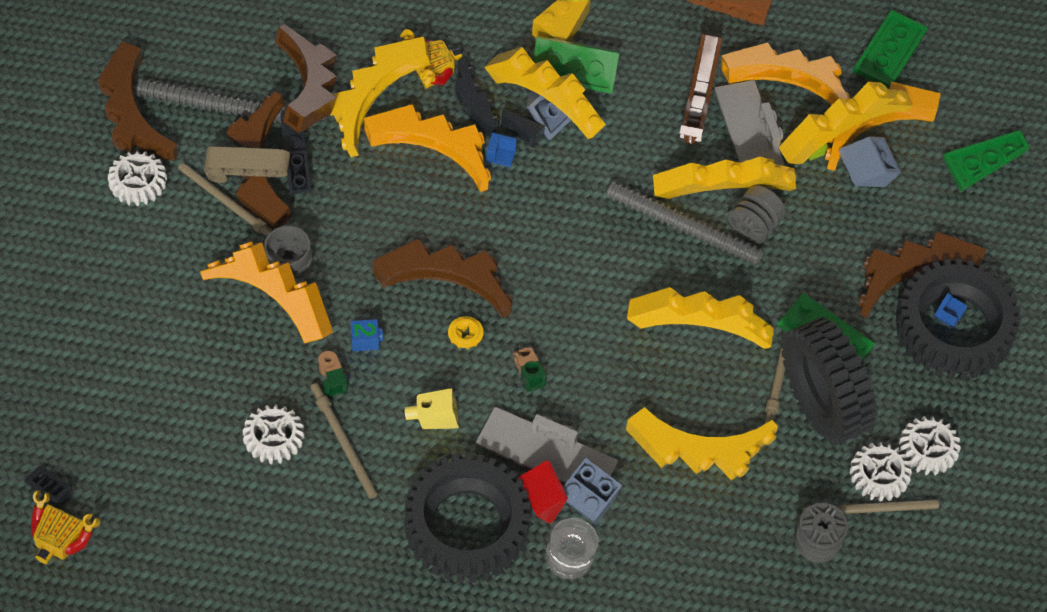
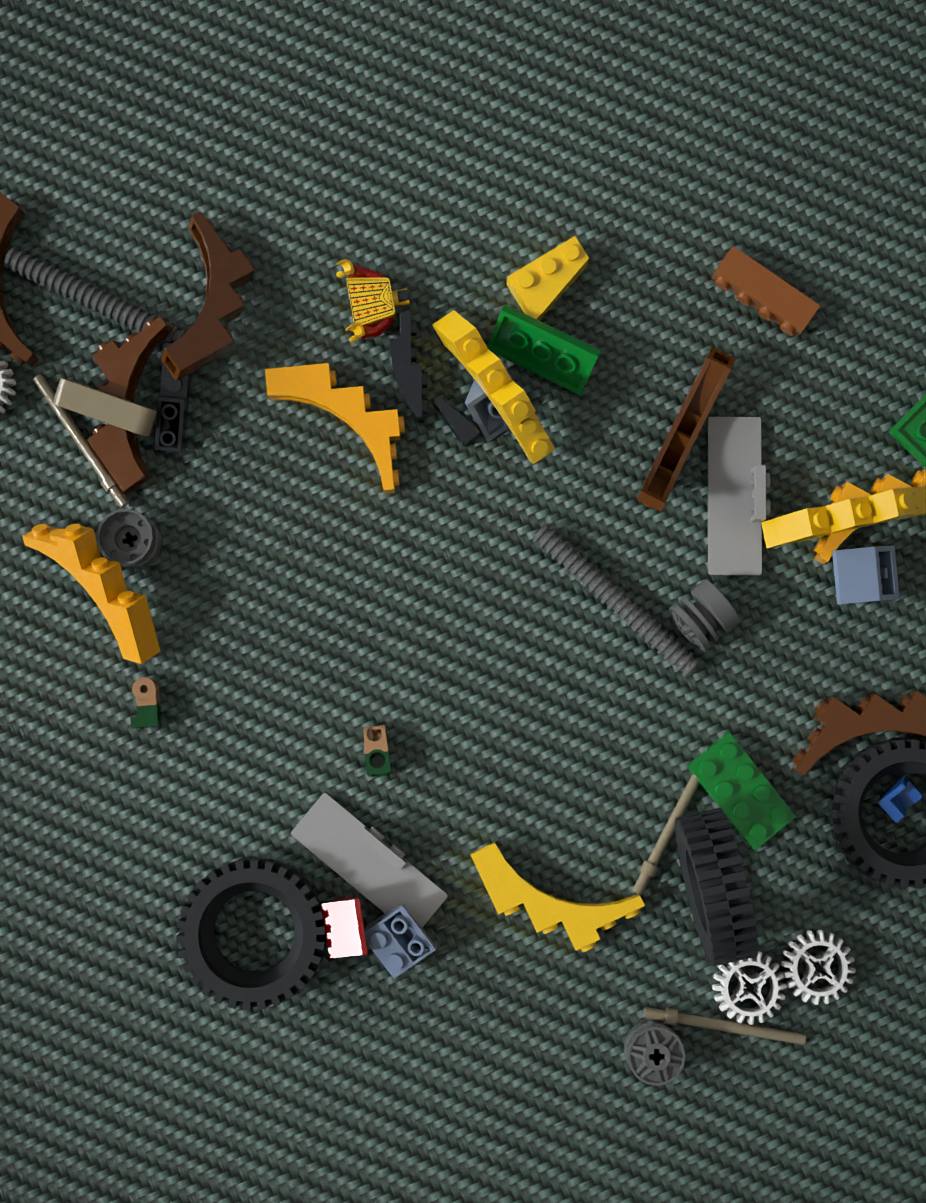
camera: 20 degrees right, 25 degrees up
white gear [243,404,304,464] -> none
dark tan bar [310,383,378,499] -> none
yellow arch [330,37,431,157] -> none
blue brick [351,320,383,351] -> none
reddish brown arch [372,239,512,318] -> none
light yellow torso [405,389,459,429] -> none
yellow gear [448,316,483,350] -> none
blue panel [486,133,517,167] -> none
clear wheel [545,518,598,579] -> none
yellow arch [627,287,774,349] -> none
yellow arch [653,157,796,199] -> none
light orange arch [721,43,851,105] -> none

